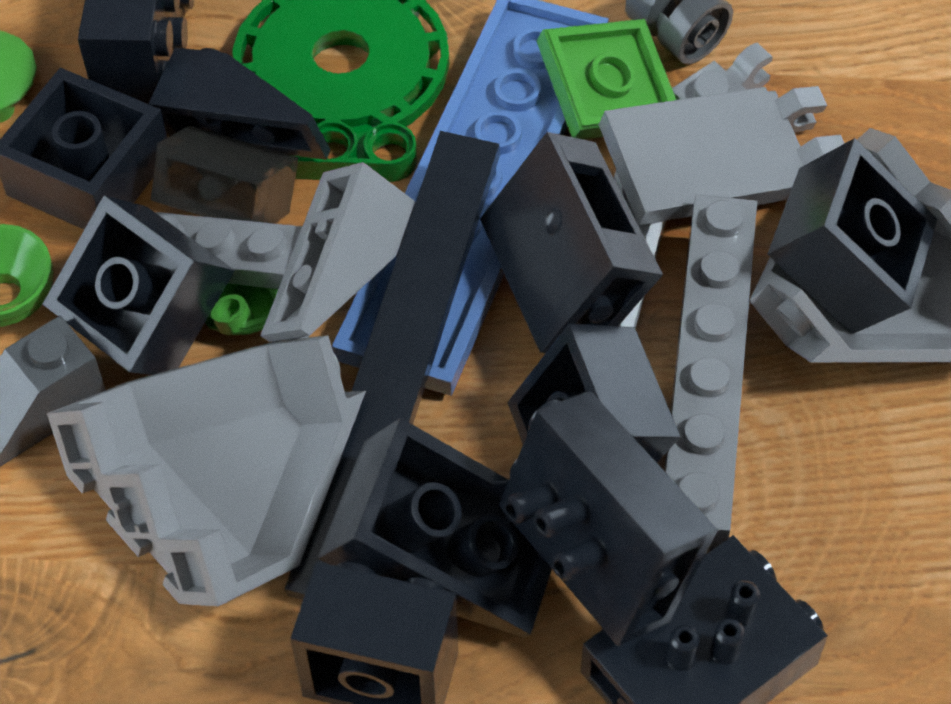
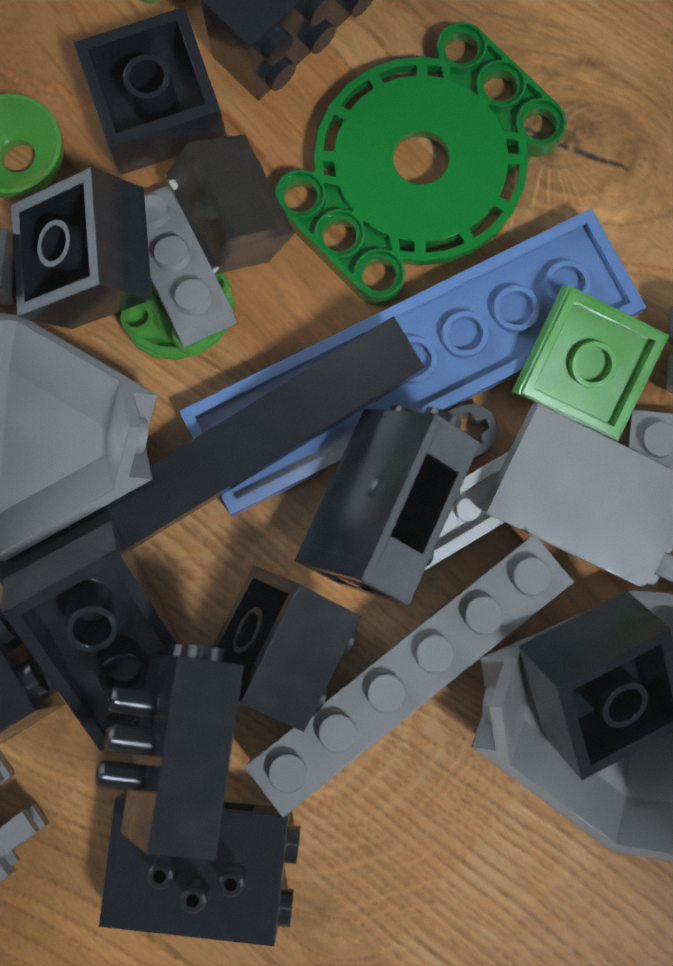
camera: 45 degrees right, 25 degrees up
black slope [149,47,331,160] -> none
light grey slope [260,162,416,342] -> none

